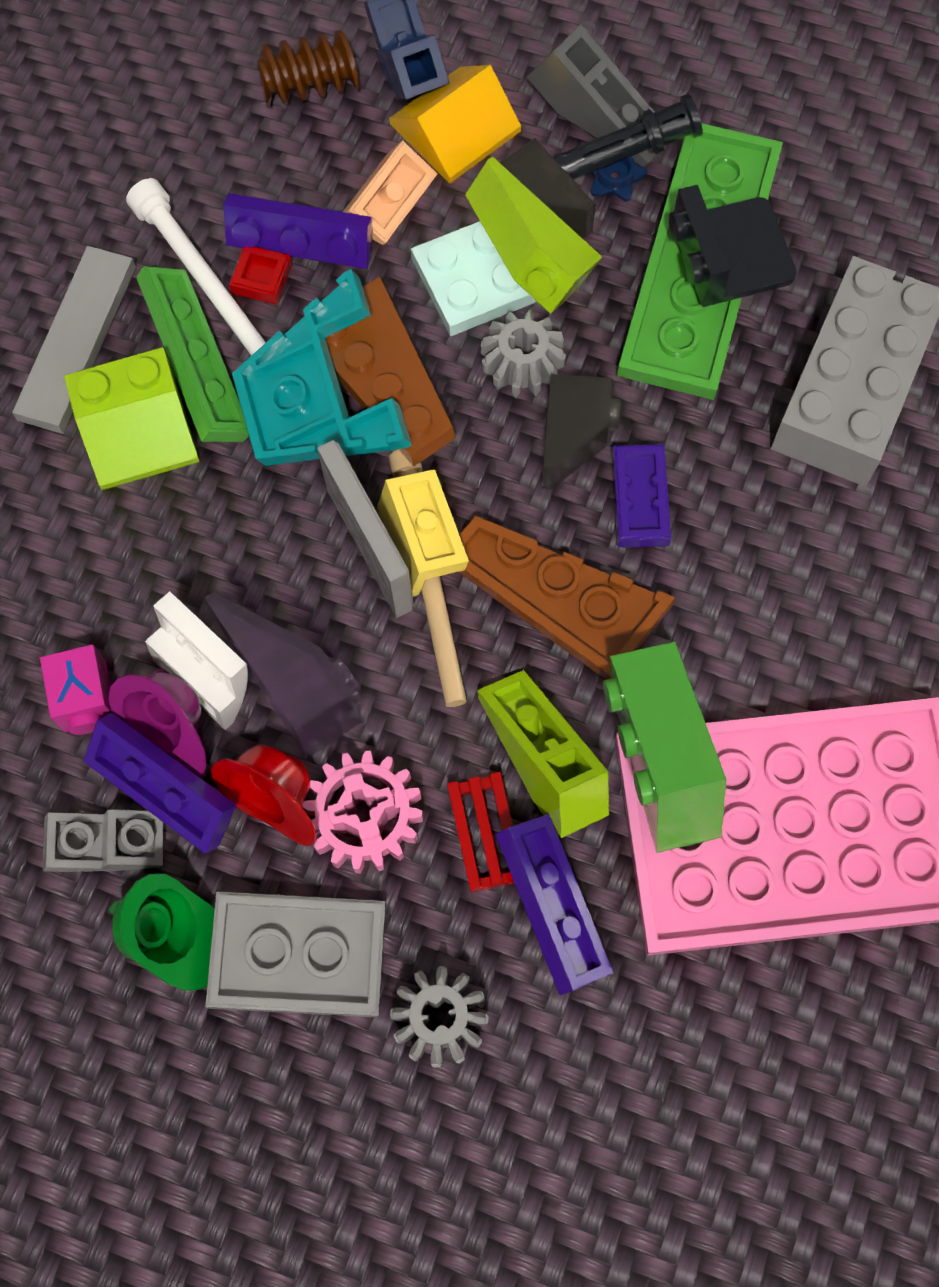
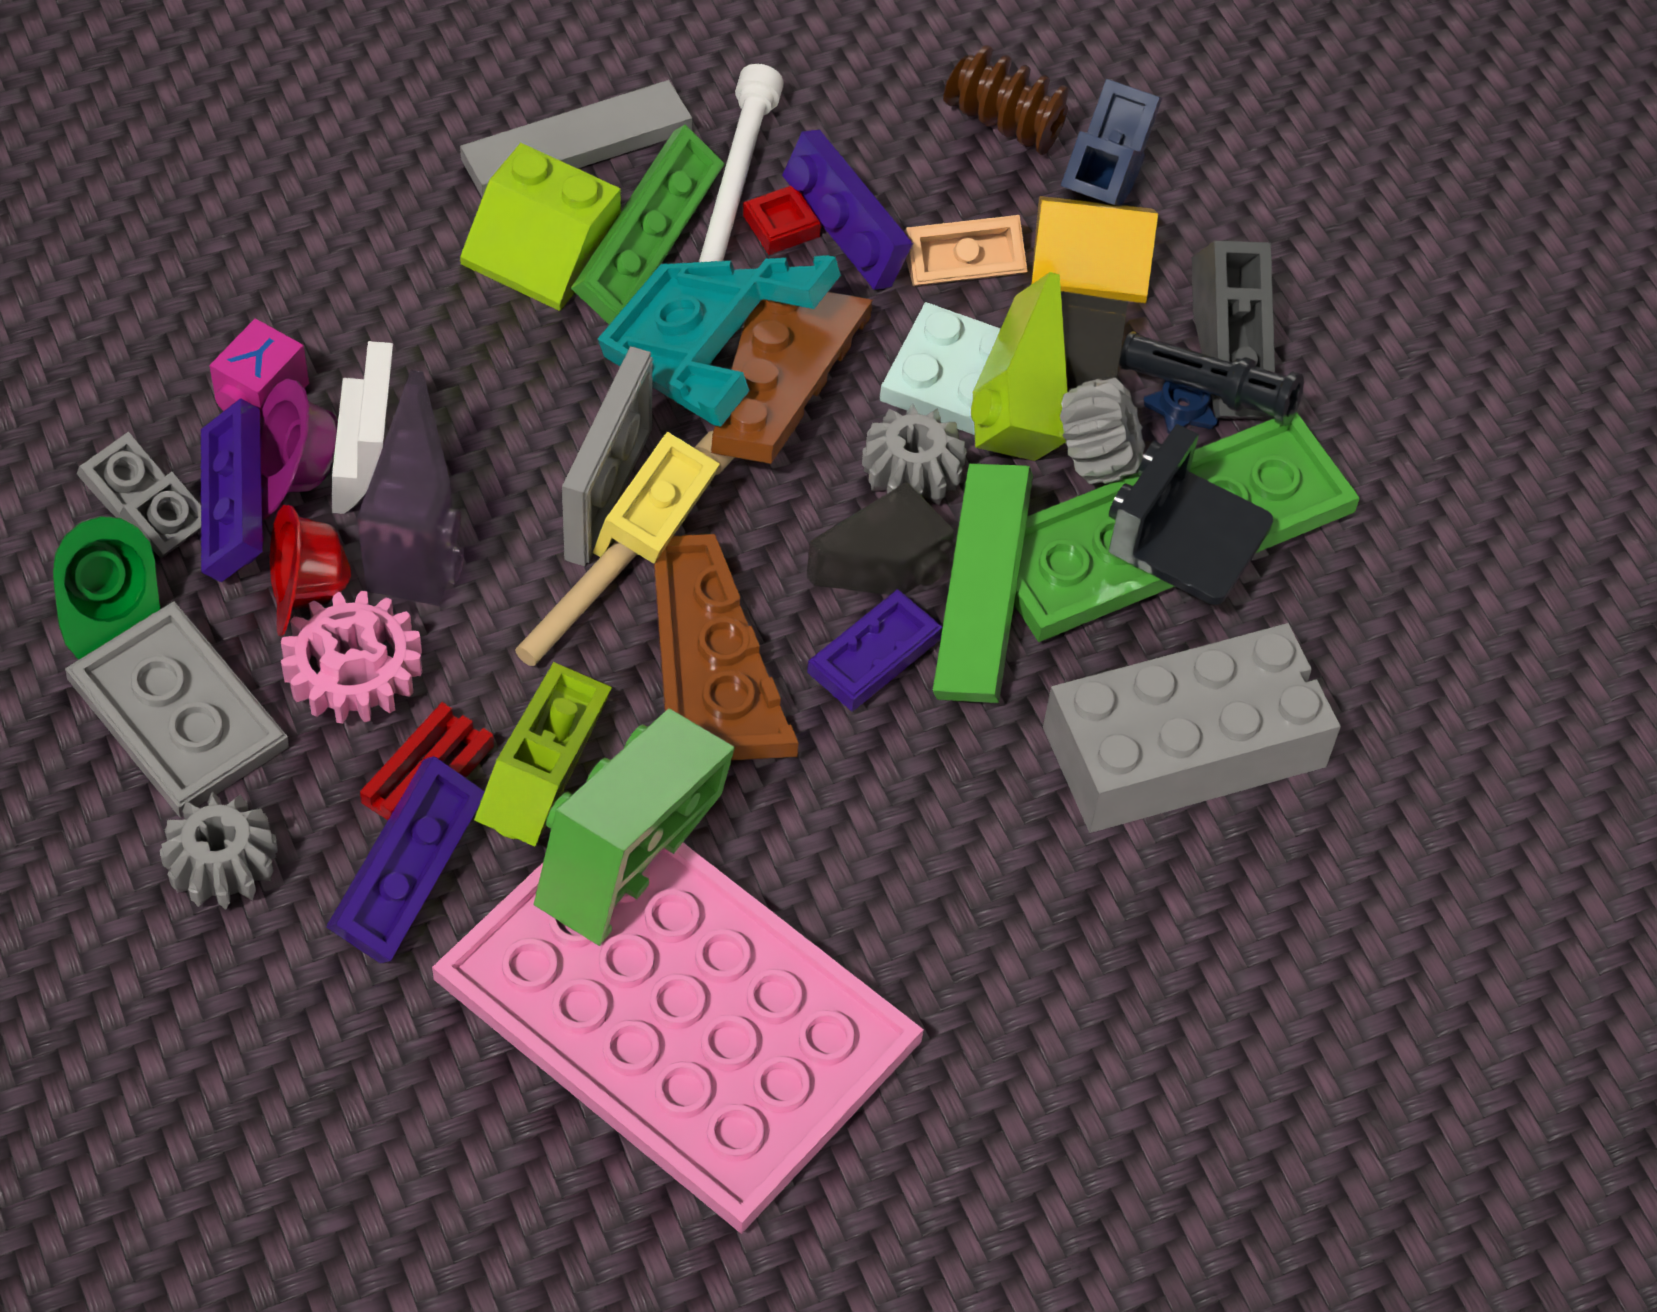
camera: 40 degrees right, 15 degrees down
none -> bright green tile [933,464,1033,703]
none -> light grey gear [1060,378,1145,484]

